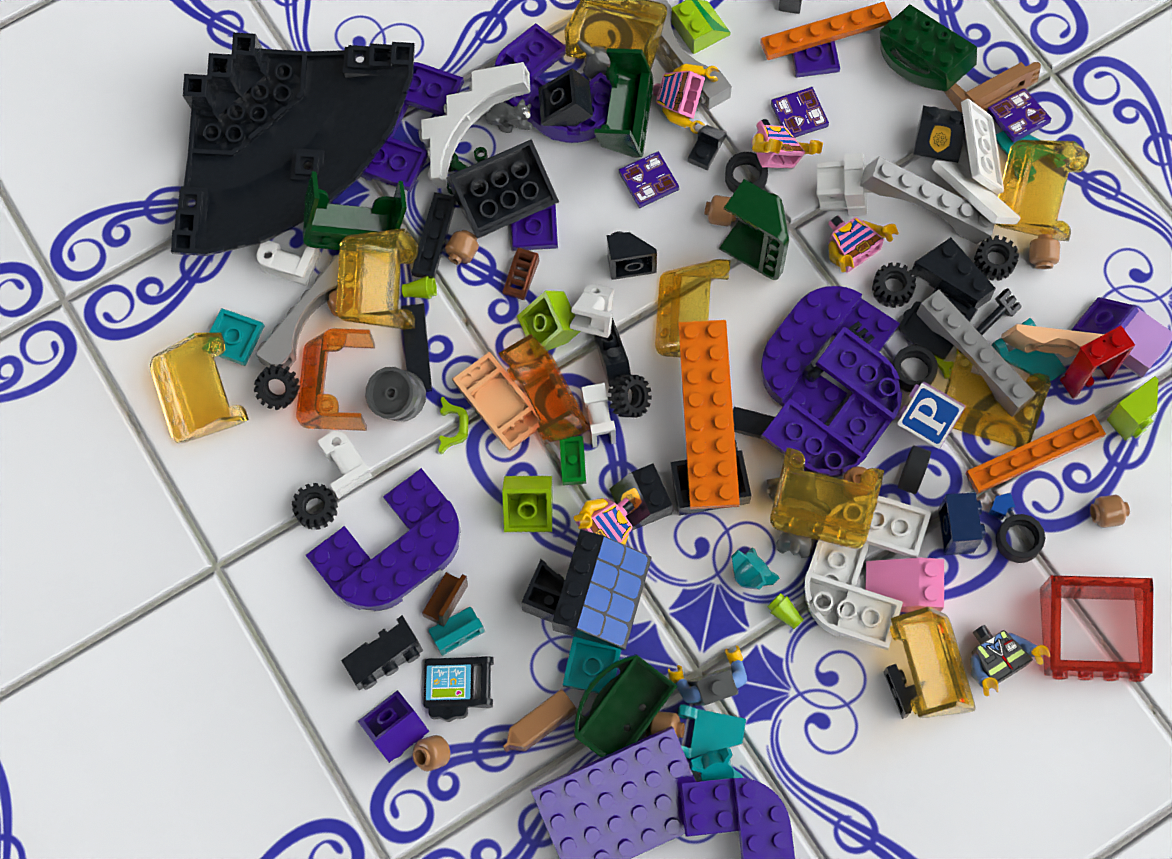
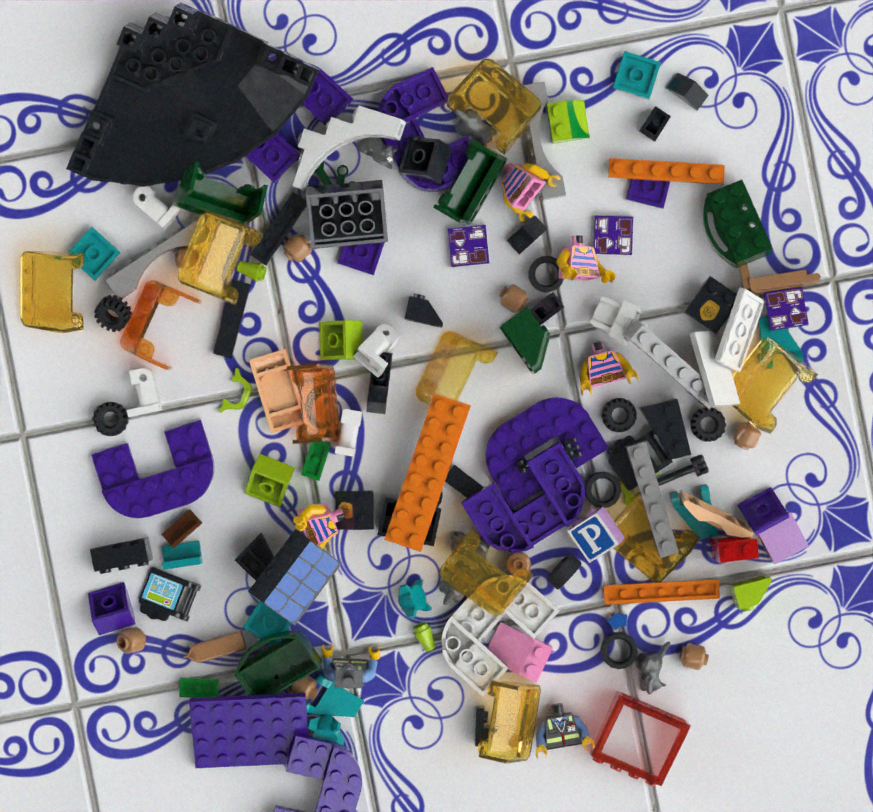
camera: 15 degrees right, 20 degrees up
dark grey wheel [365,367,426,421] -> none
copper slope [503,248,540,300] -> none
black tyre [608,375,652,418] -> none
dark blue brick [938,492,986,555] -> none
none -> green plate [179,677,219,698]
none -> dark grey animal [635,641,670,695]

